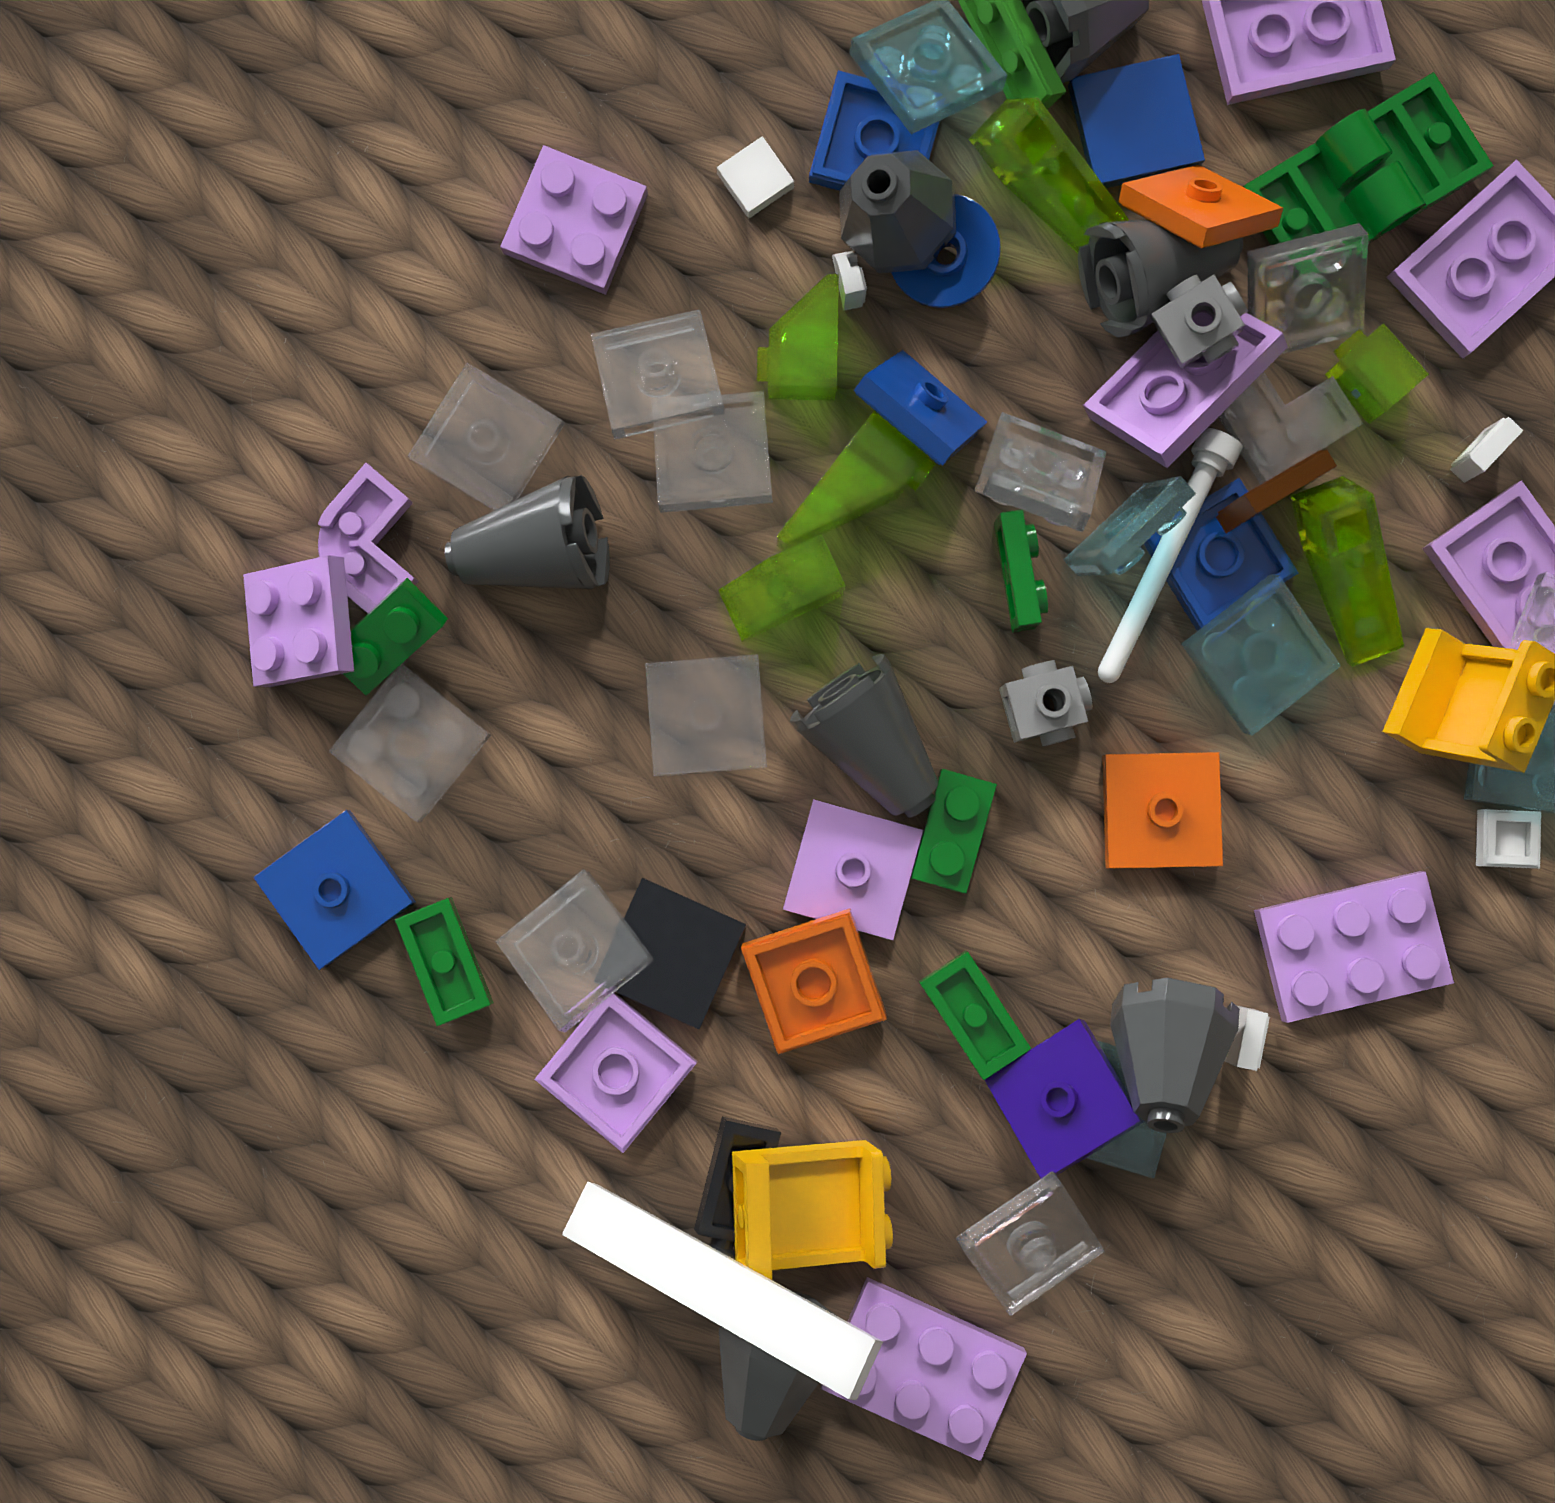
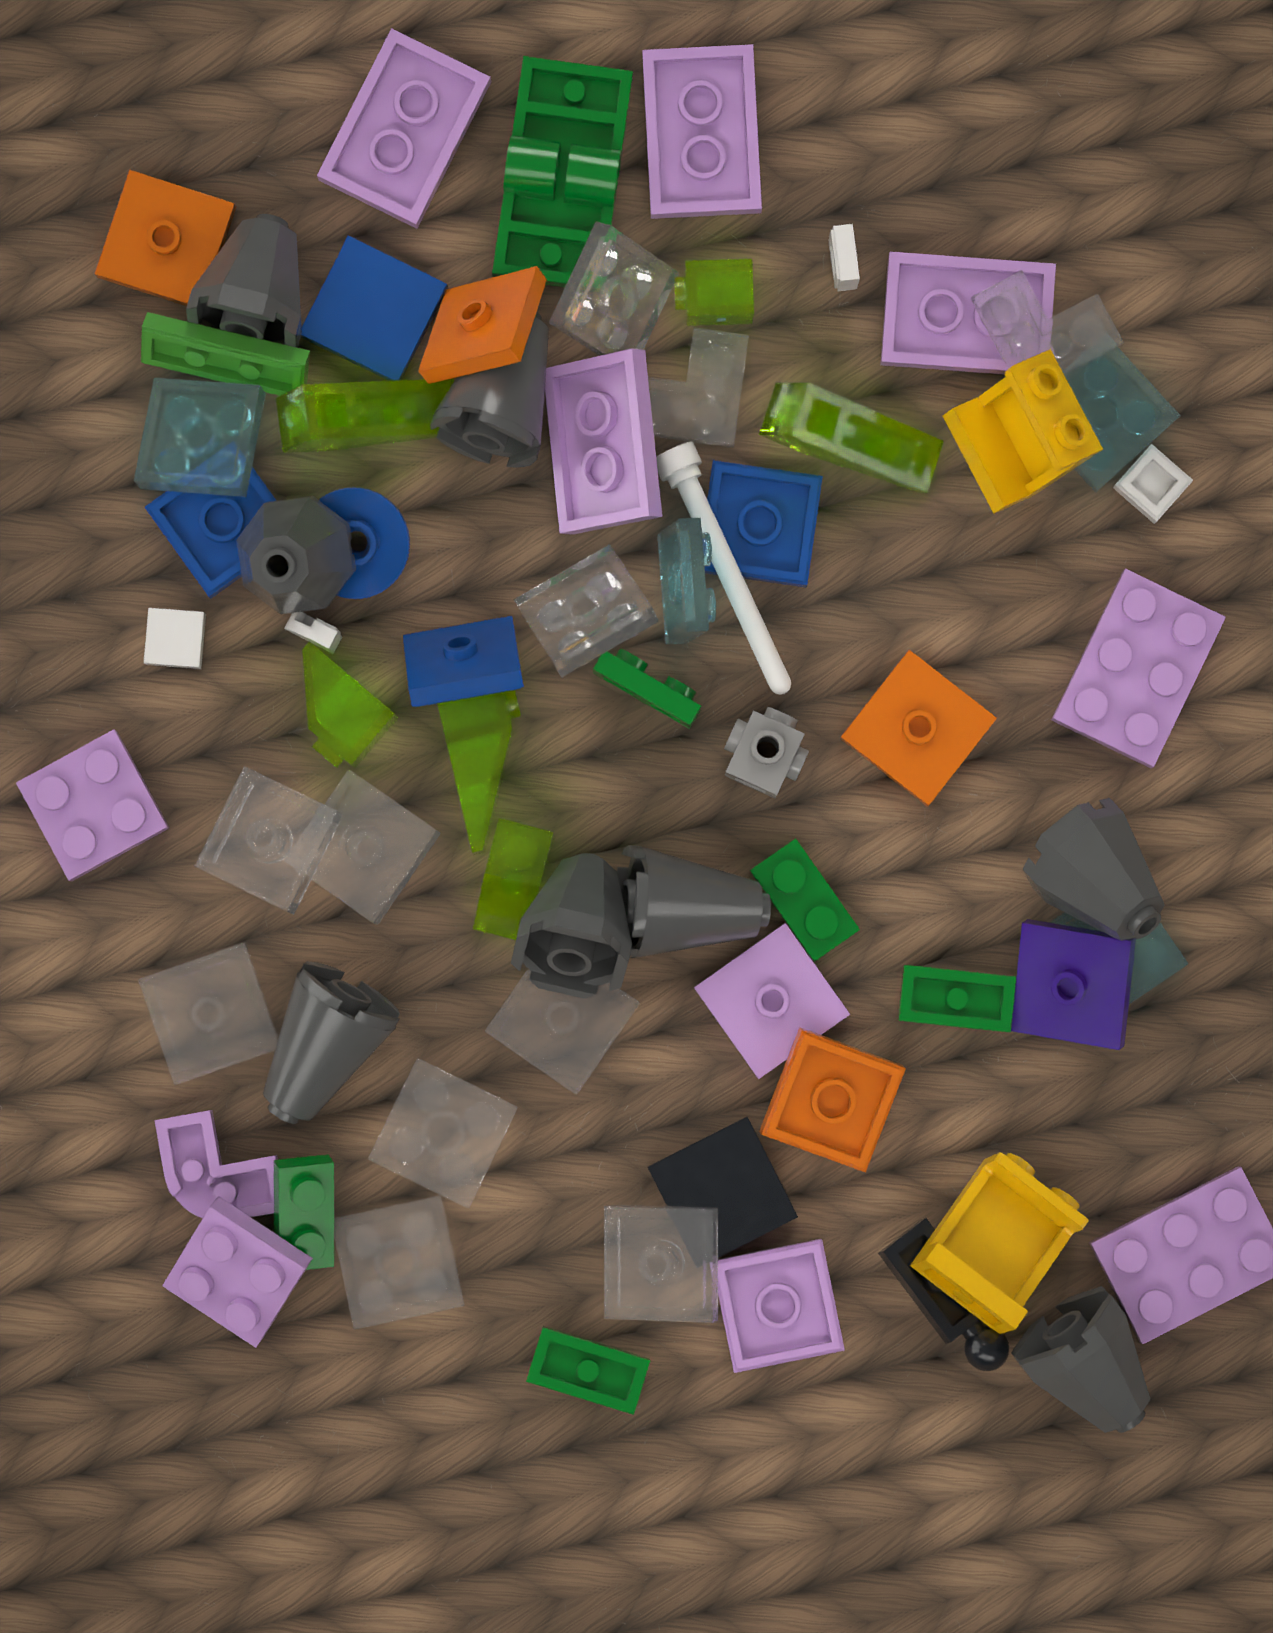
camera: 50 degrees left, 0 degrees up
blue plate [253,810,416,970] -> none
white tile [562,1182,883,1400] -> none
clear plate [955,1171,1105,1316] -> none
light grey brick [1152,274,1248,369] -> none
clear light blue plate [1181,574,1341,736] -> none
reddish brown tile [1216,449,1337,534] -> none
white tile [1225,1005,1270,1071] -> none
none -> clear plate [368,1058,519,1209]
none -> dark grey cone [511,853,632,999]

